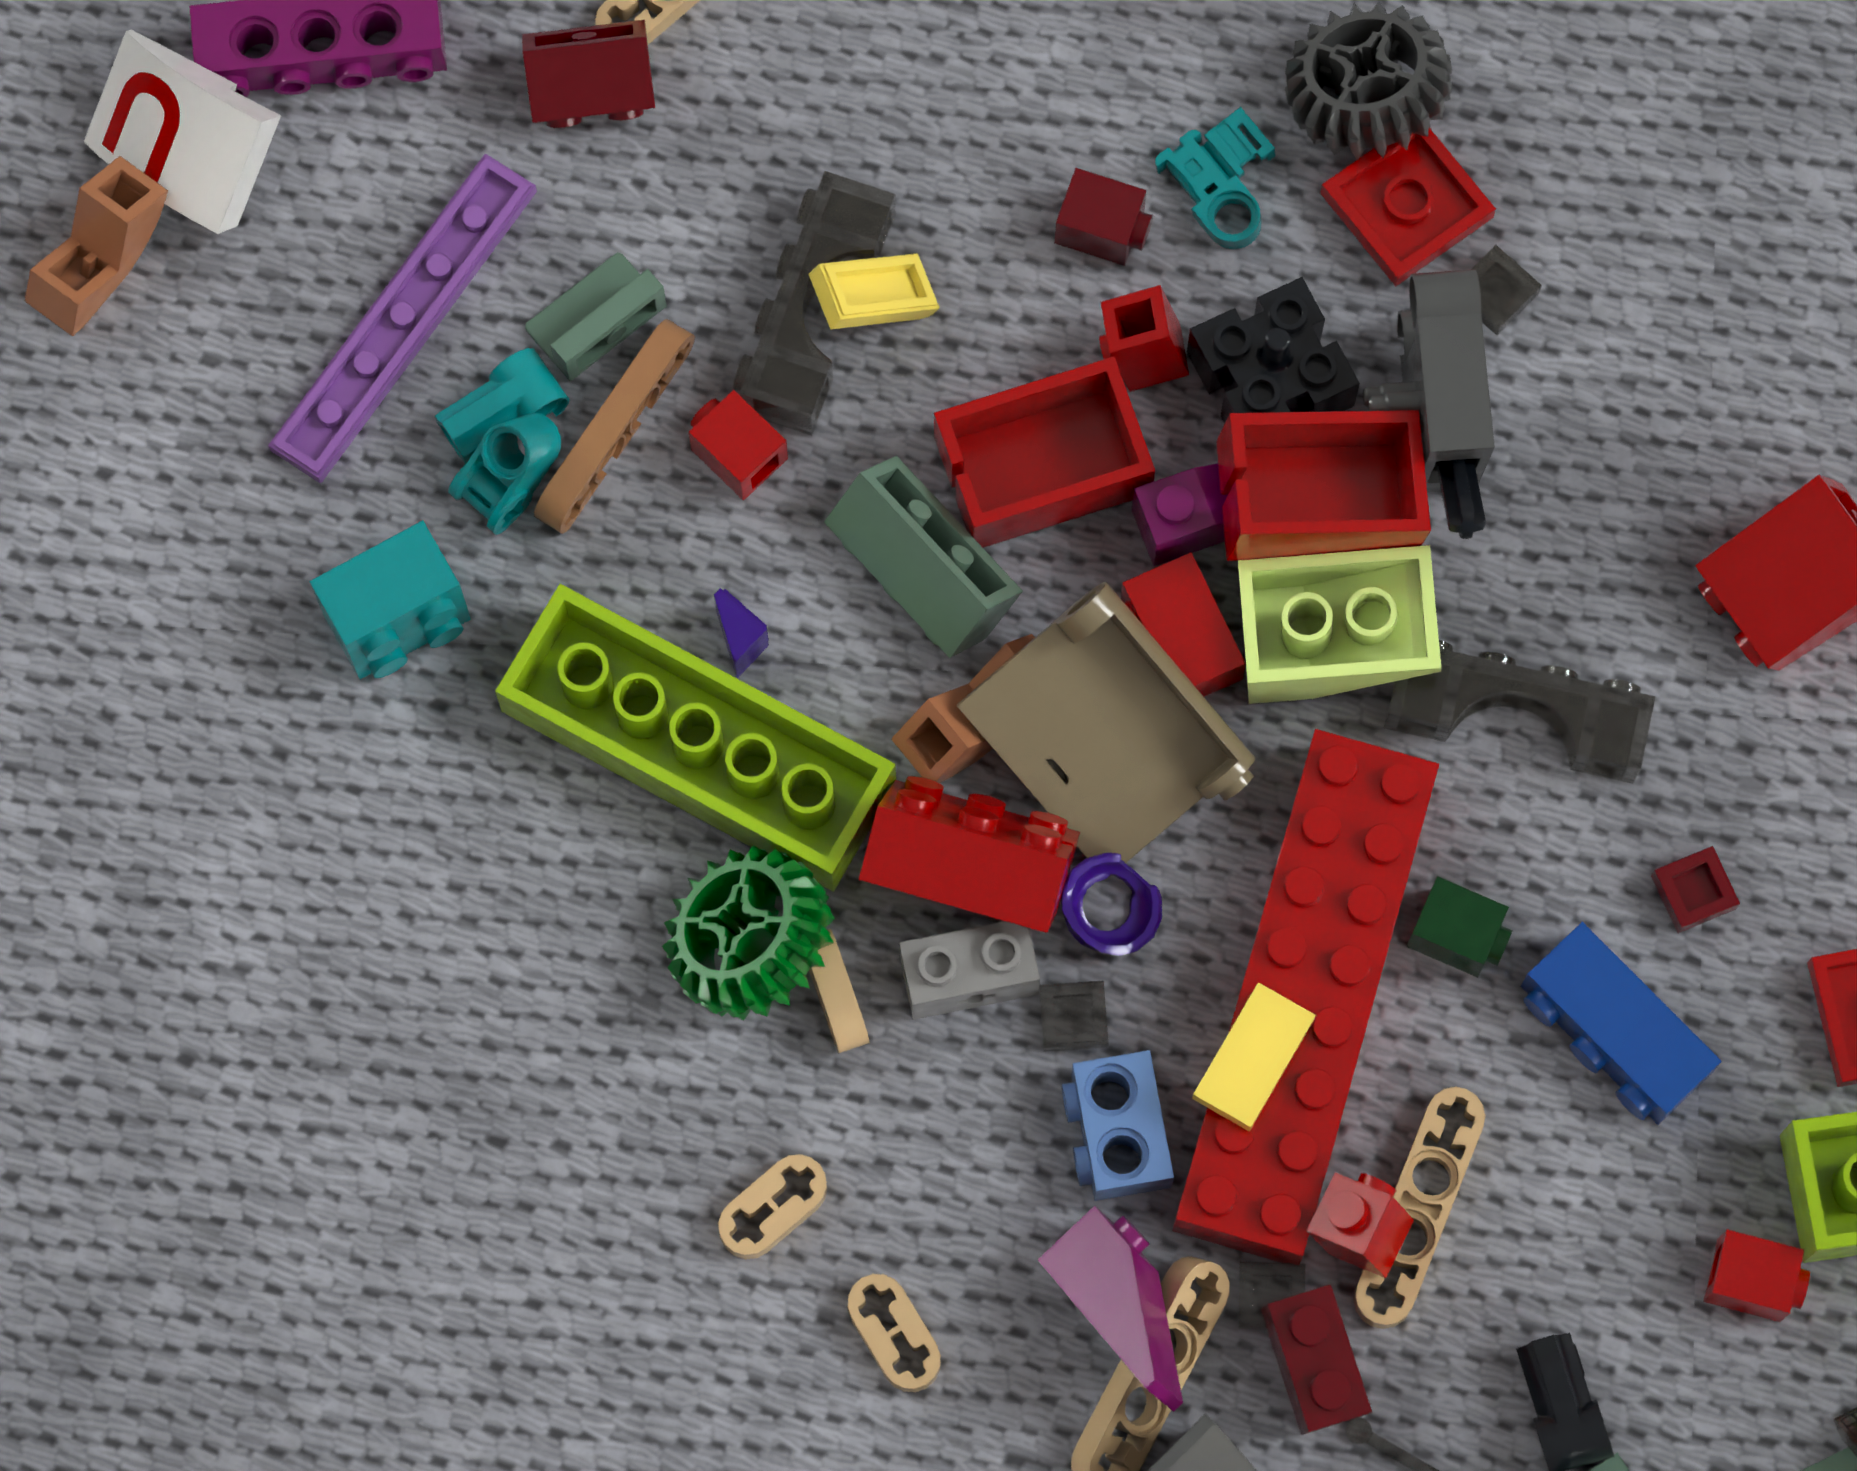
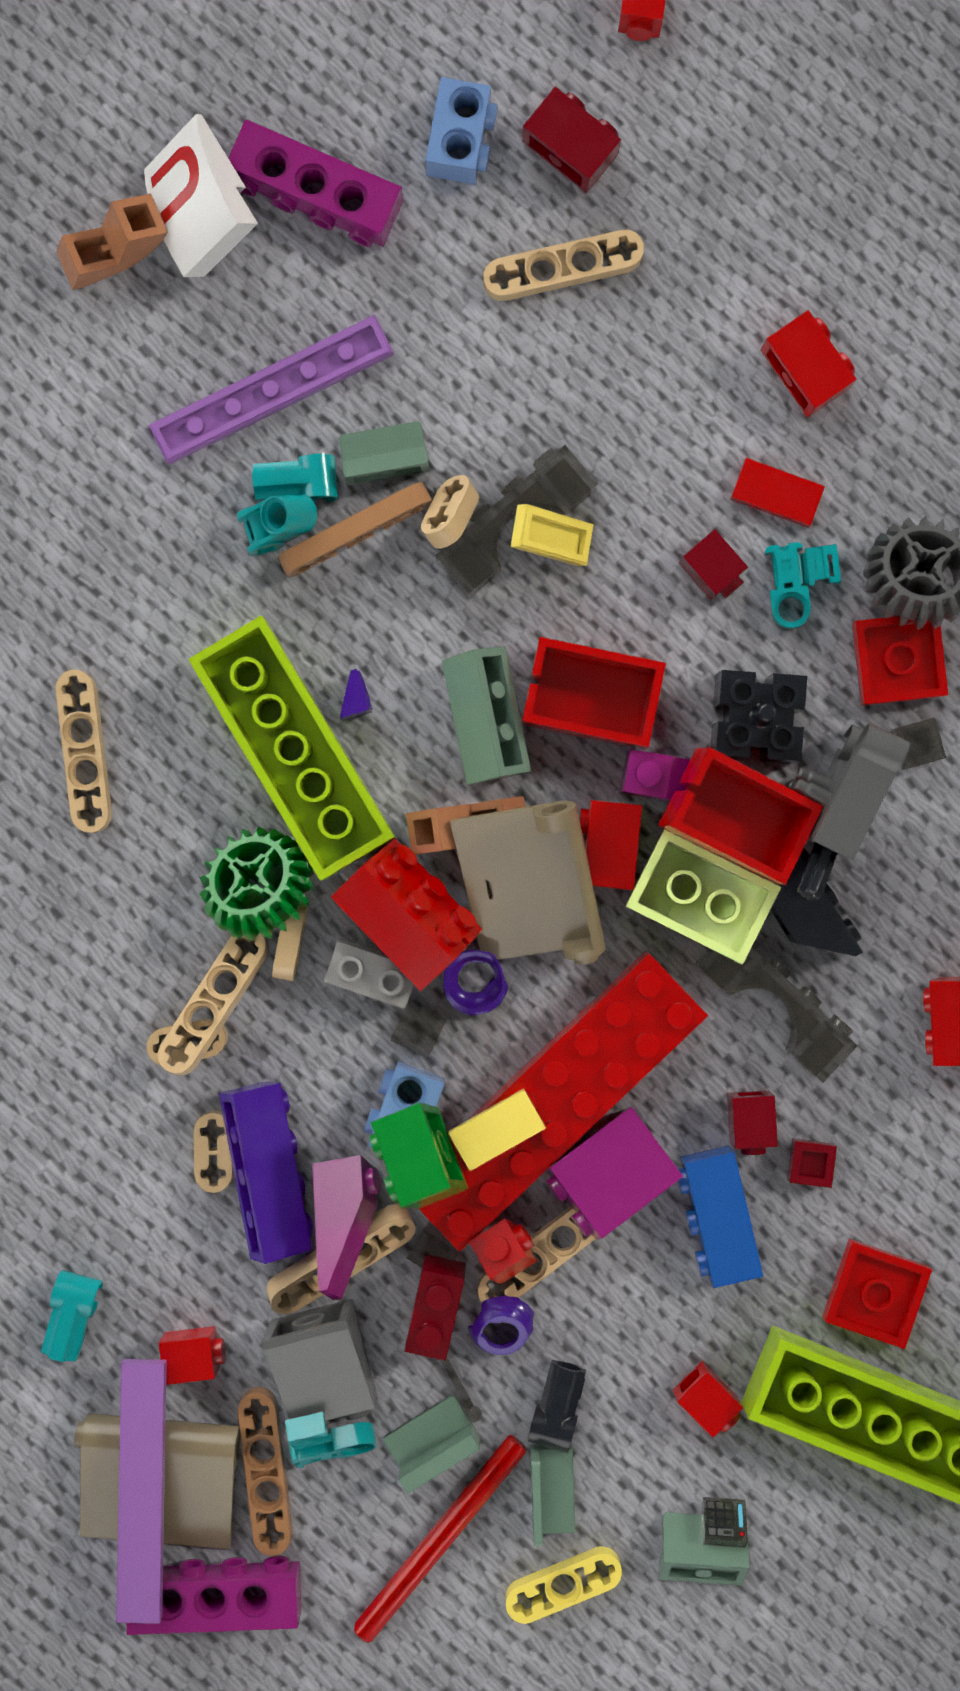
camera: 30 degrees right, 15 degrees up
teal brick [309,520,471,679] -> none
dark red brick [522,20,656,128] -> none
red brick [688,390,788,501] -> none
red brick [1099,285,1189,392] -> none
dark green brick [1407,876,1513,978] -> none
none -> tan beam [55,669,112,833]
none -> tan beam [158,933,269,1076]
none -> dark purple brick [219,1081,313,1264]
none -> green brick [370,1102,468,1208]
none -> tan beam [421,475,479,549]
none -> dark purple piece [468,1296,534,1355]
none -> magenta brick [546,1107,683,1239]
none -> dark red brick [727,1090,778,1155]
none -> red tile [730,457,825,528]
none -> black slope [770,848,863,957]

